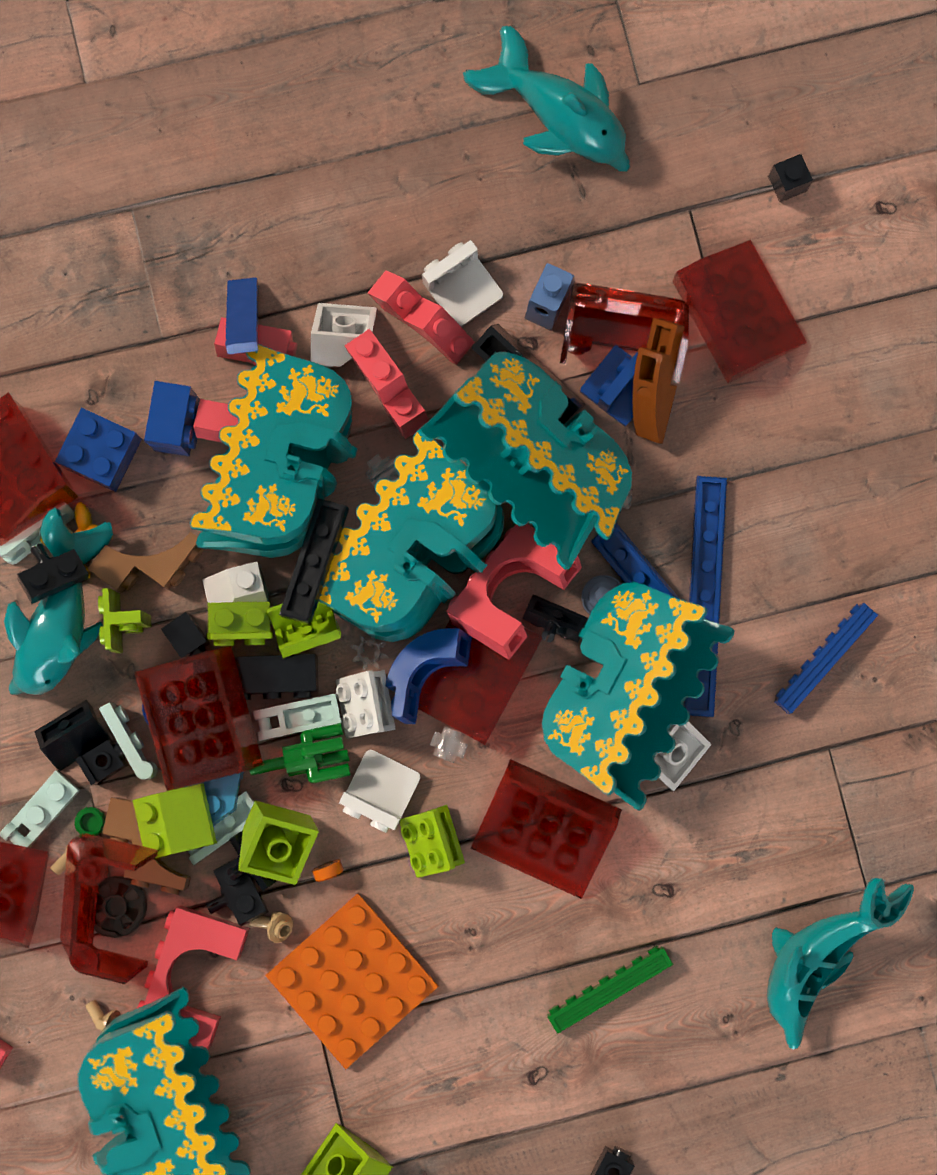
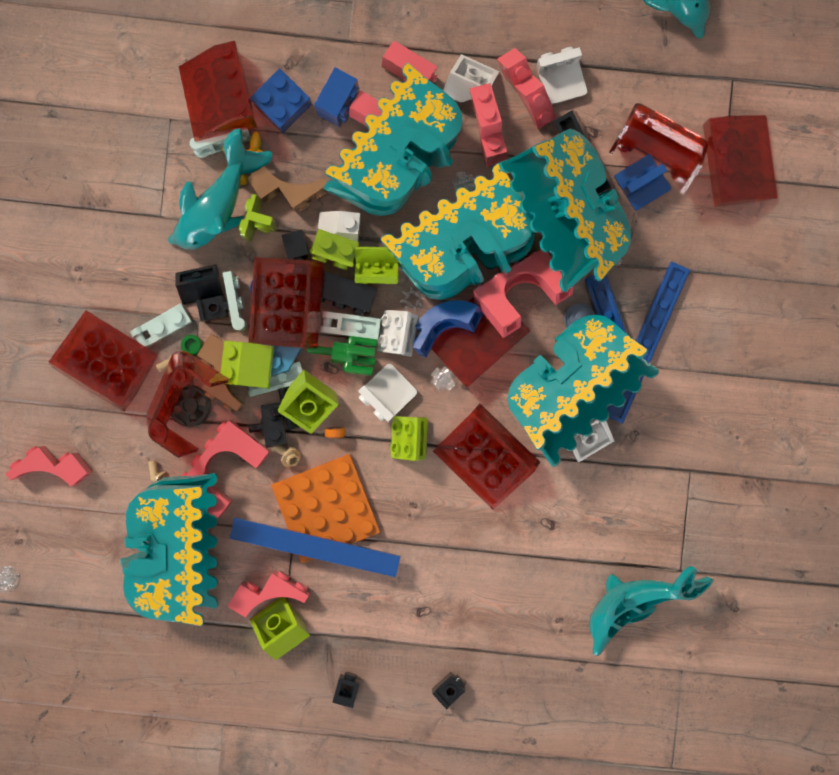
camera: 20 degrees right, 5 degrees up
black plate [17,543,89,604] -> none
blue tile [225,277,258,354] -> none
black tile [279,498,349,625] -> none
black plate [522,594,588,643] -> none
medium blue torso [525,263,575,331] -> none
green piece [547,946,673,1034] -> none
dark orange slope [632,318,684,444] -> none
black brick [768,154,813,202] -> none
blue piece [774,603,878,714] -> none
none -> coral arch [227,571,311,618]
none -> blue tile [229,517,401,577]

